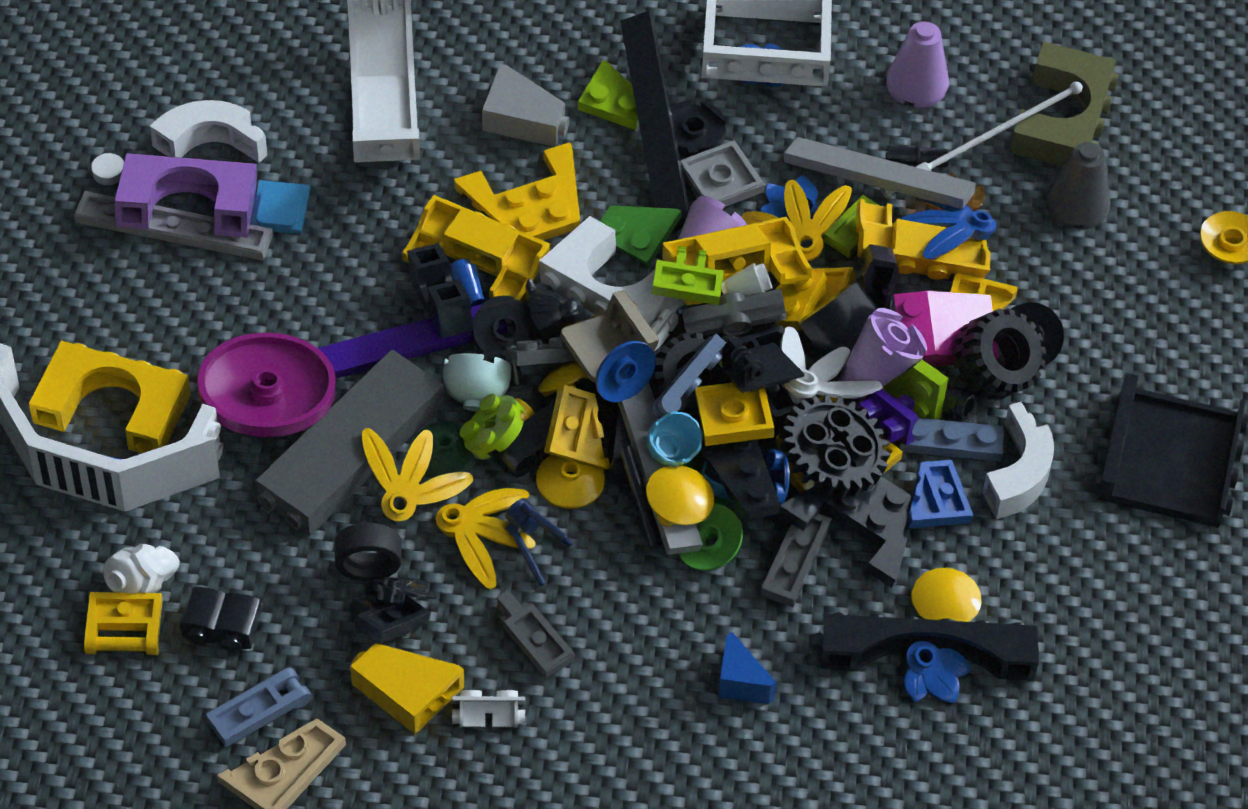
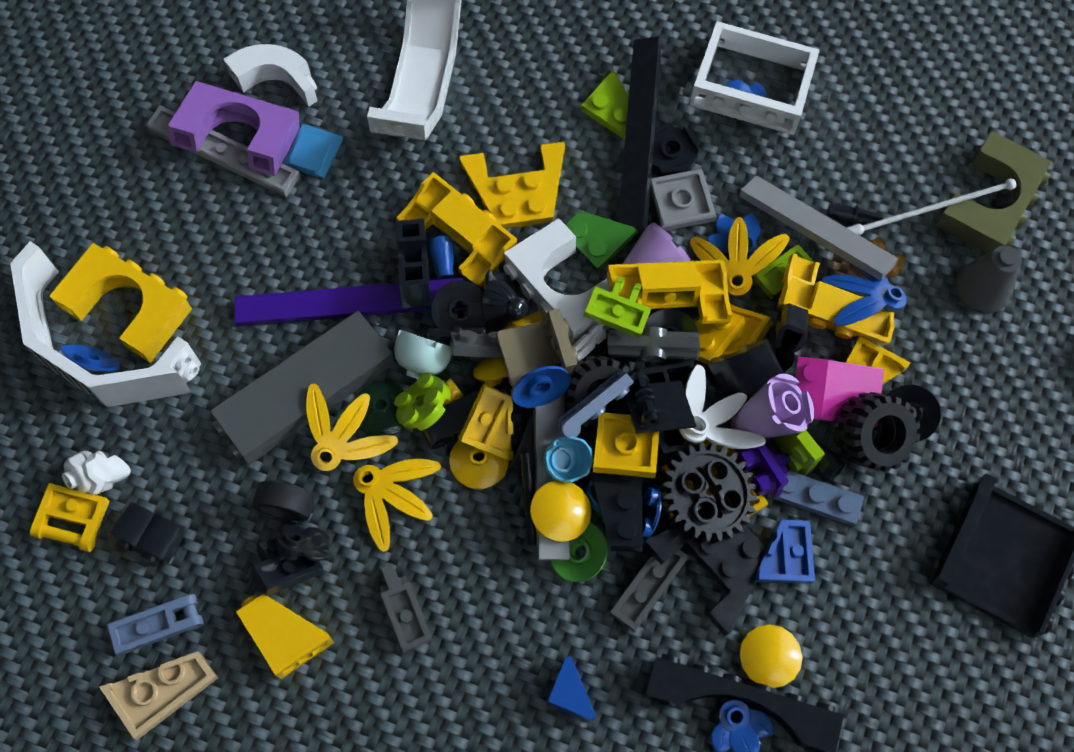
camera: 15 degrees right, 15 degrees up
white tile [92,153,124,185] -> none
magenta dish [198,333,336,437] -> none
white hinge [452,690,525,728] -> none
light grey slope [482,64,569,147] -> none
dark blue plant [505,498,573,586] -> none
white cone [721,263,772,296] -> none
lavender cone [886,22,949,108] -> none
white arch [982,402,1054,520] -> none

